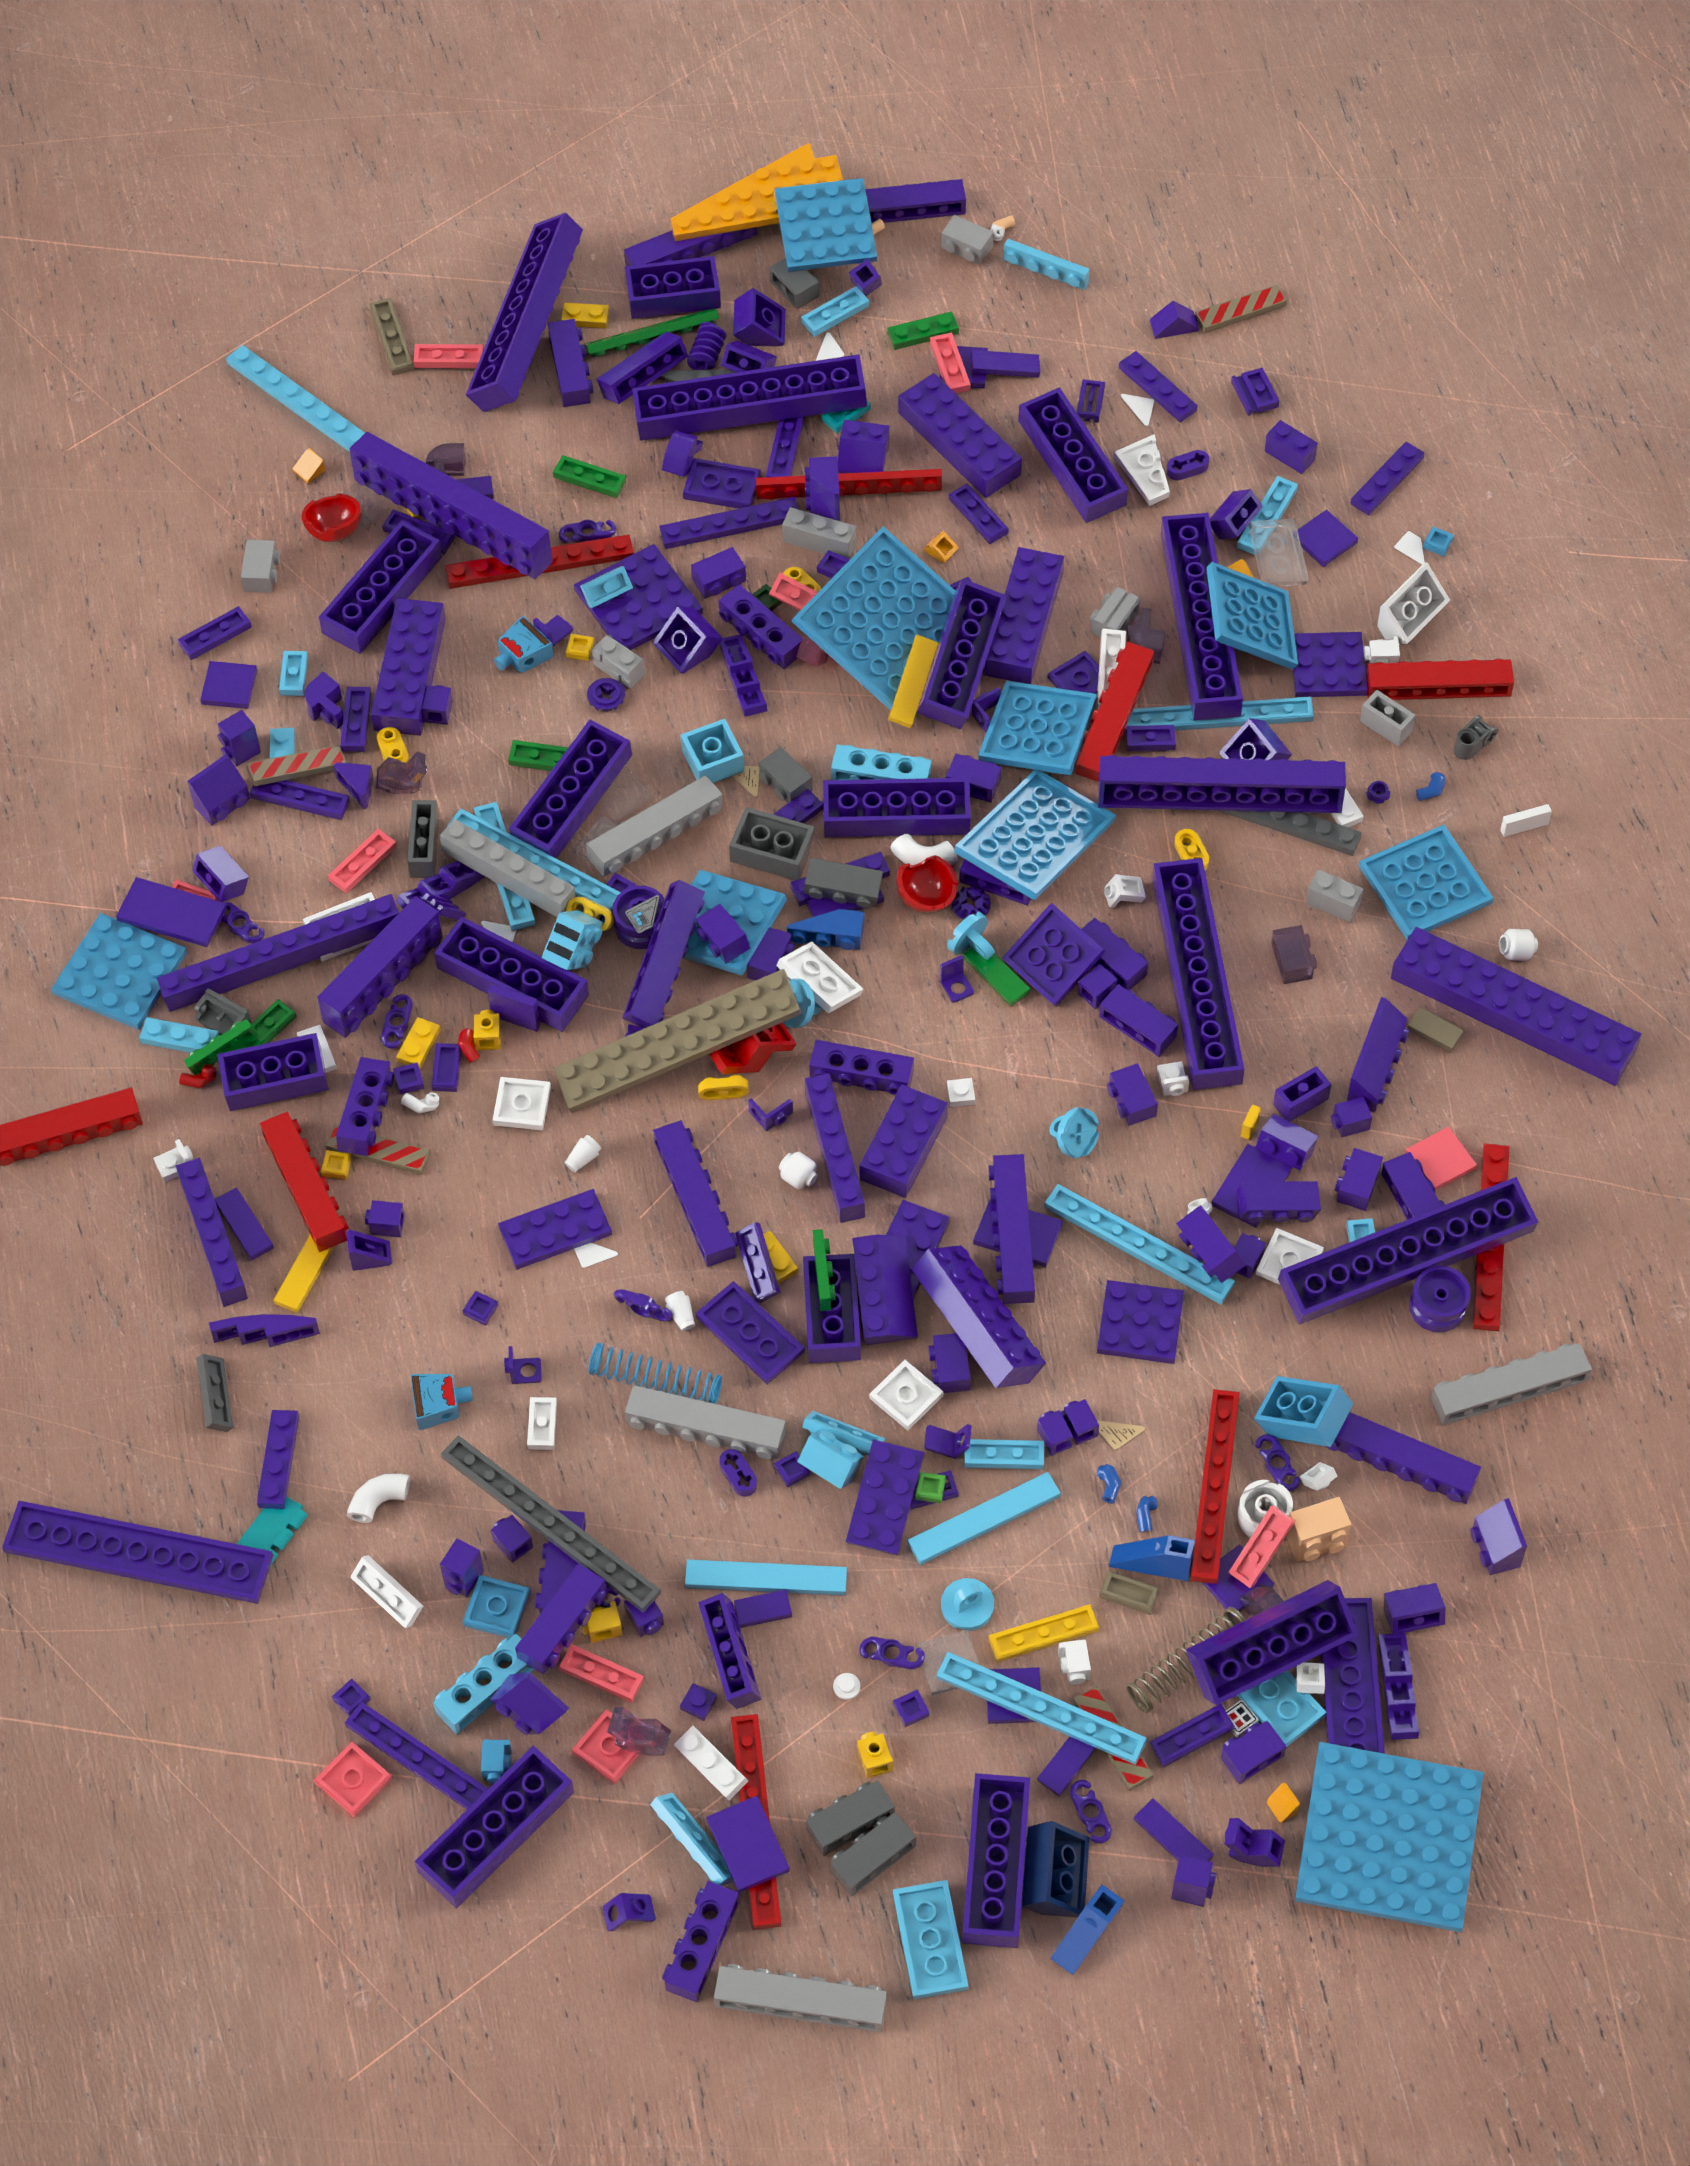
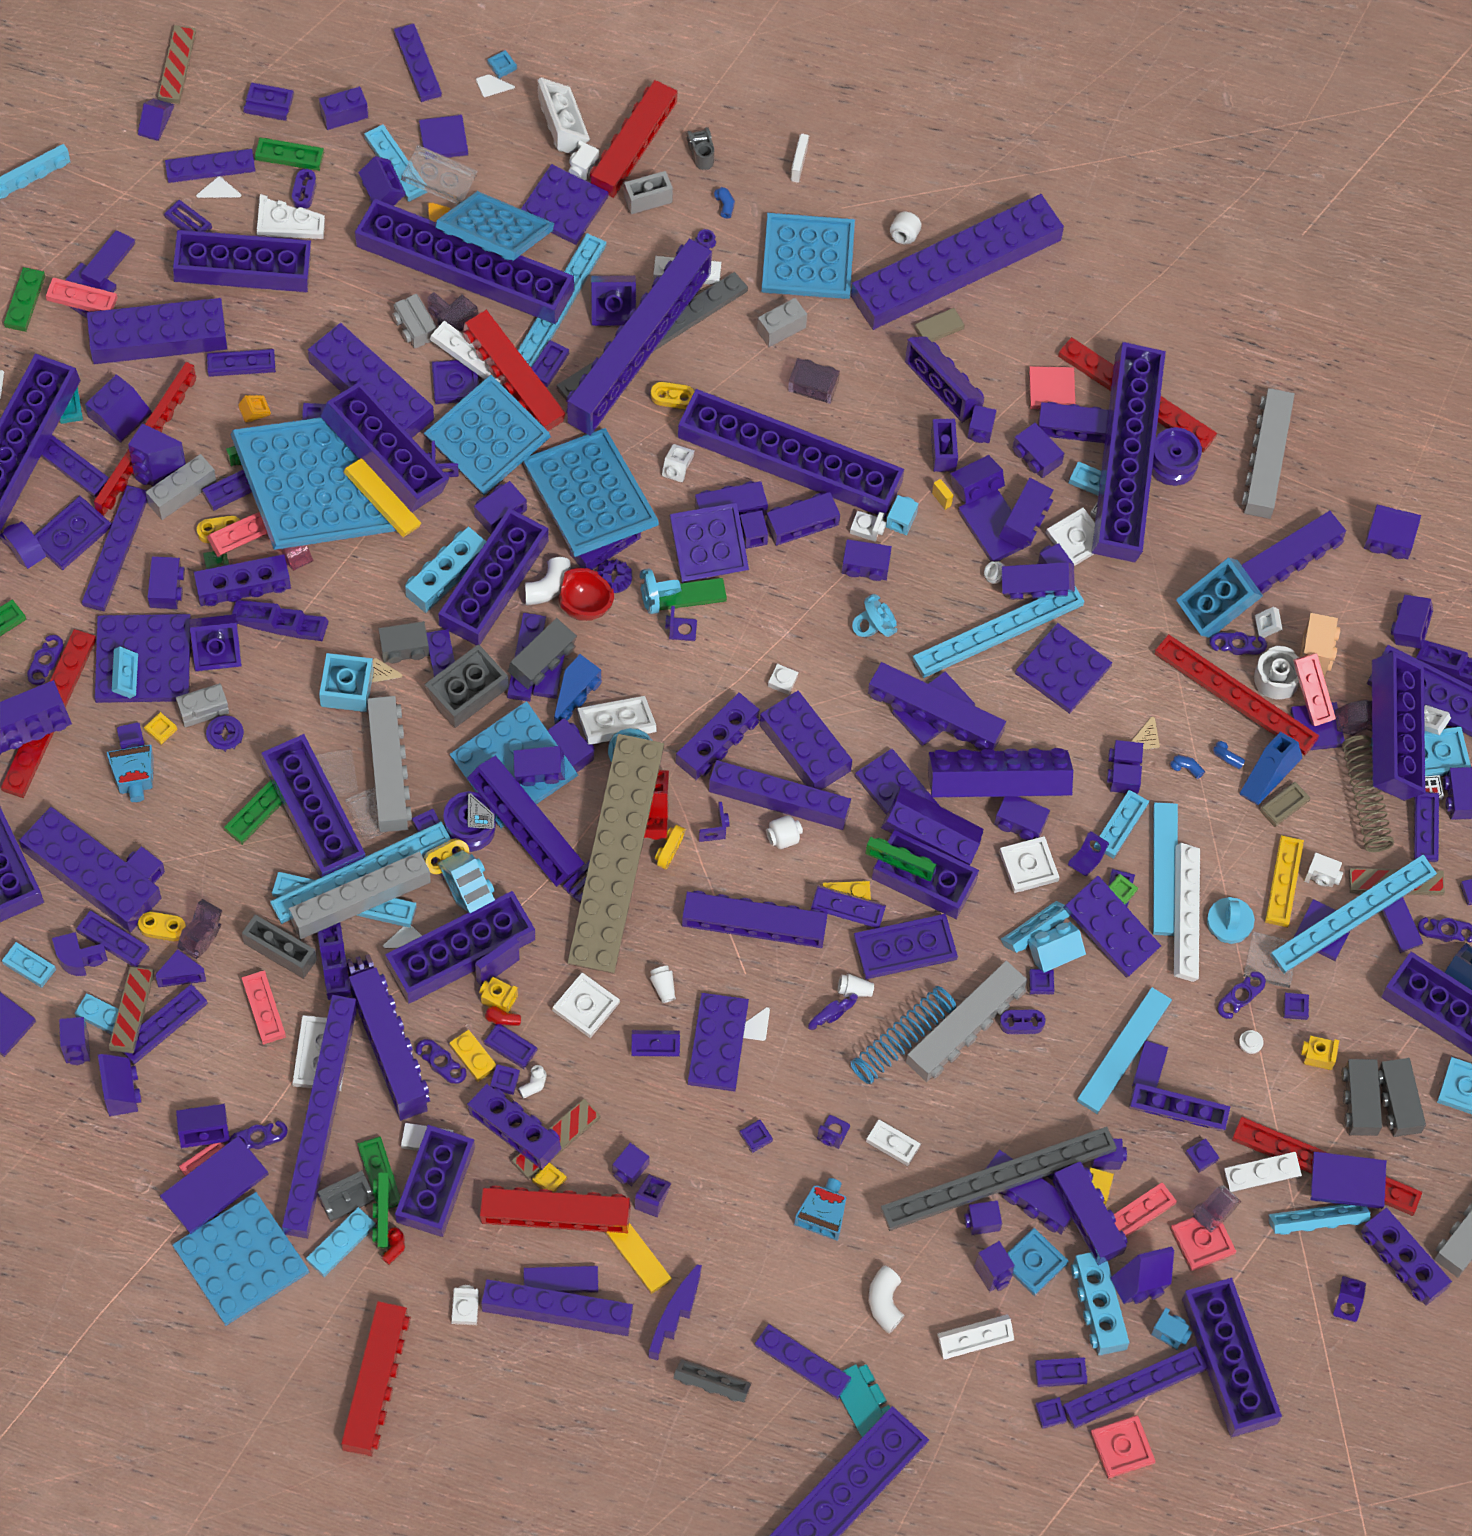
camera: 65 degrees left, 5 degrees up
none -> green plate [255,138,324,171]
none -> dark purple plate [632,1030,680,1056]
none -> medium azure brick [886,495,919,536]
none -> dark purple plate [1035,1357,1088,1387]
none -> white plate [1174,843,1200,982]

